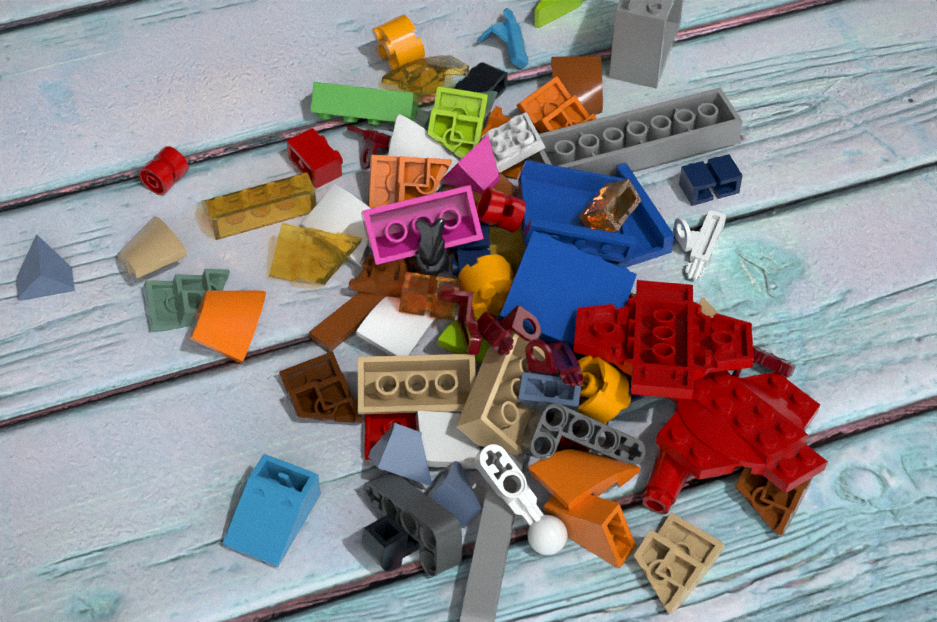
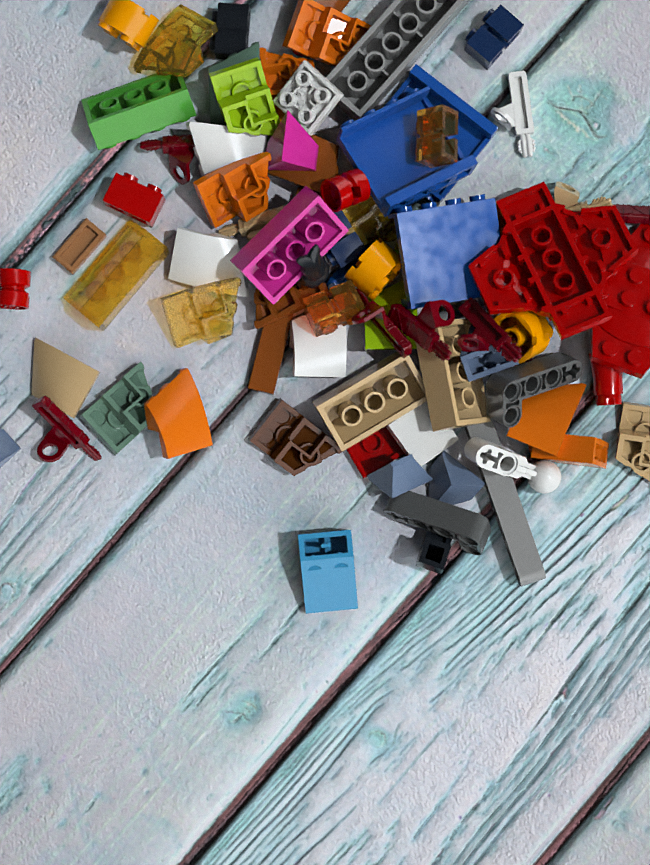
camera: 30 degrees left, 35 degrees up
none -> dark red piece [32,396,102,462]
none -> medium nougat tile [53,218,107,275]

